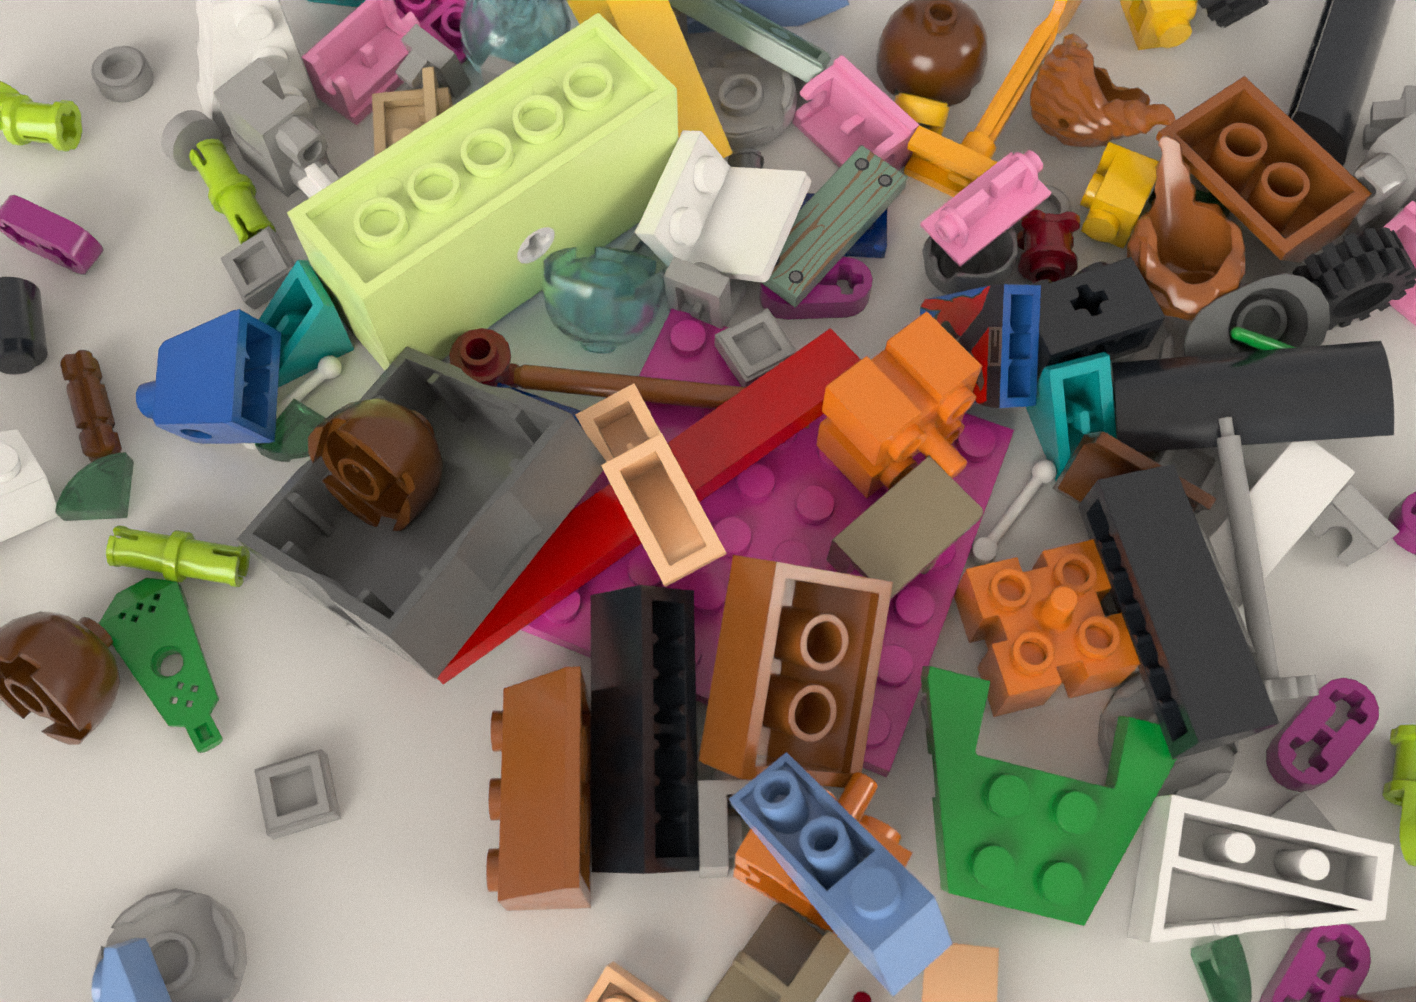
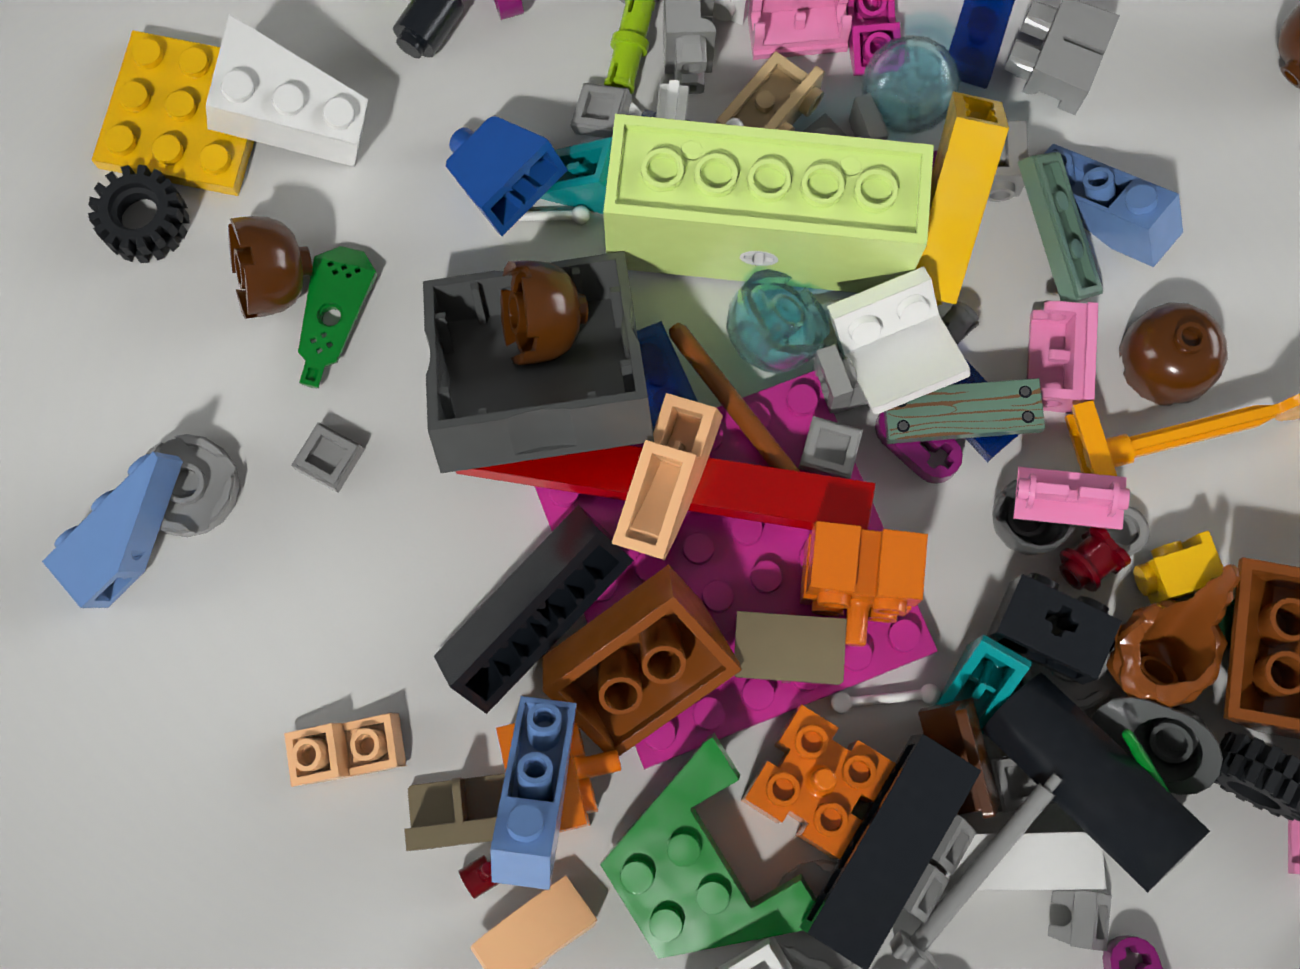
camera: 45 degrees right, 10 degrees up
clear green tile [55,452,134,521] -> none
reddish brown axle [60,350,122,463] -> none
lime pin [106,525,250,587] -> none
clear green tile [255,399,326,462] -> none
light grey tile [395,24,471,99] -> none
dark red brick [449,328,519,389] -> none
dark orange slope [486,666,591,911] -> none
light grey tile [698,50,798,150] -> none
light grey bracket [698,770,752,878] -> none
yellow tile [894,92,950,136] -> none
torso [902,284,1041,408] -> none
dark orange hair [1030,33,1176,147] -> none

